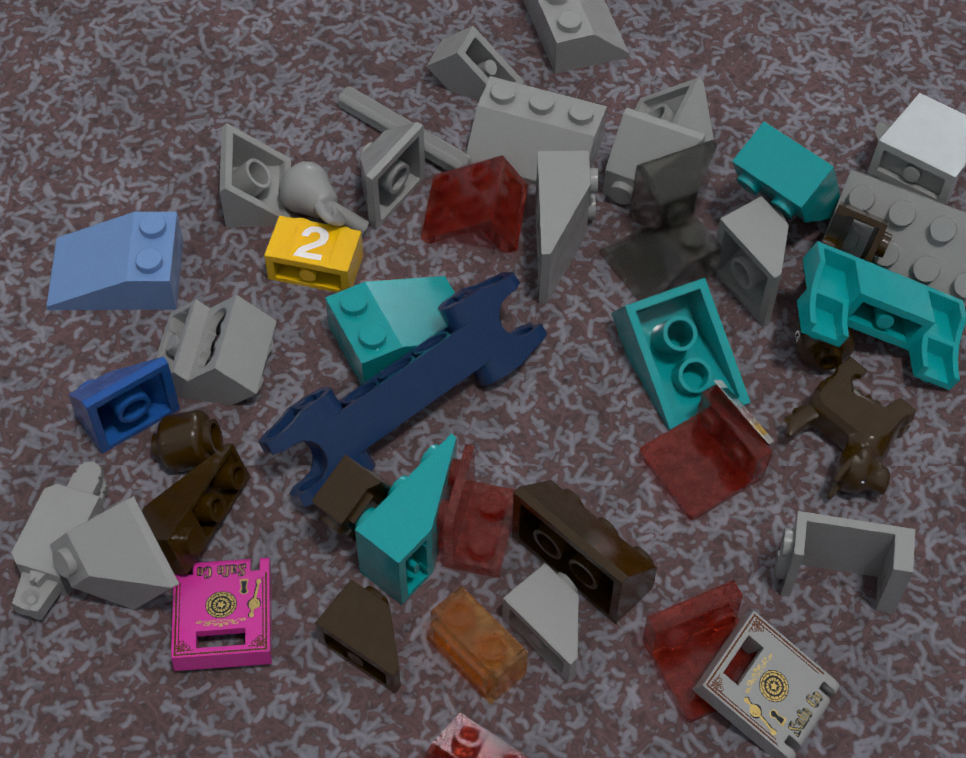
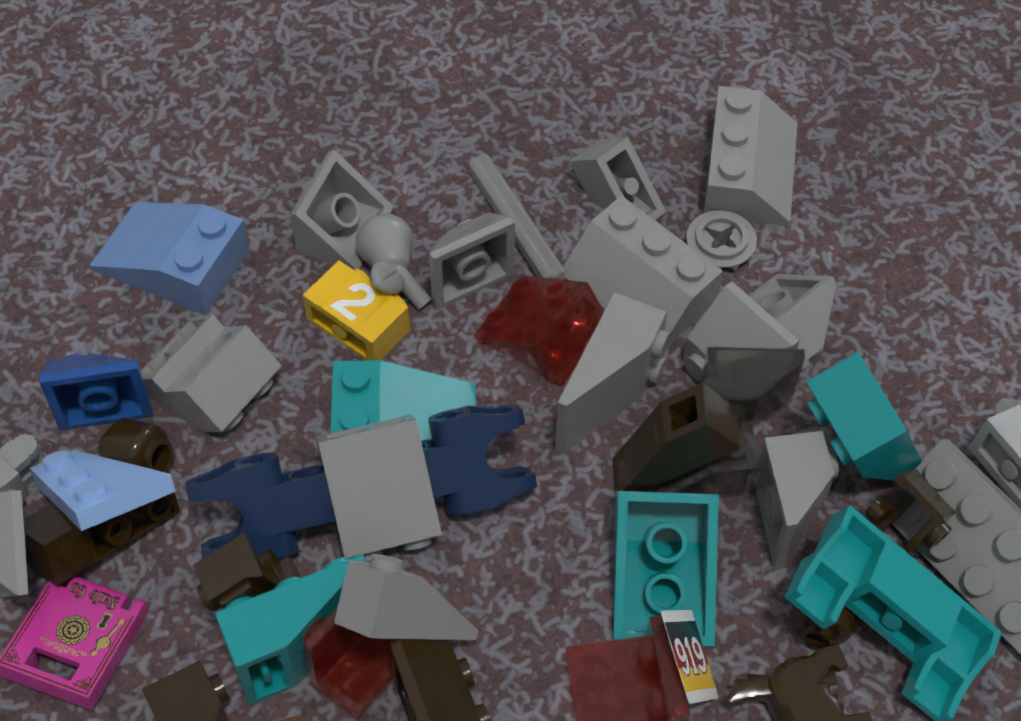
camera: 25 degrees right, 0 degrees up
none -> light blue wing [30,450,176,531]
none -> light grey panel [315,414,442,562]
none -> light grey slope [334,554,479,640]
none -> dark brown slope [612,383,741,492]
none -> light grey gear [686,210,757,271]

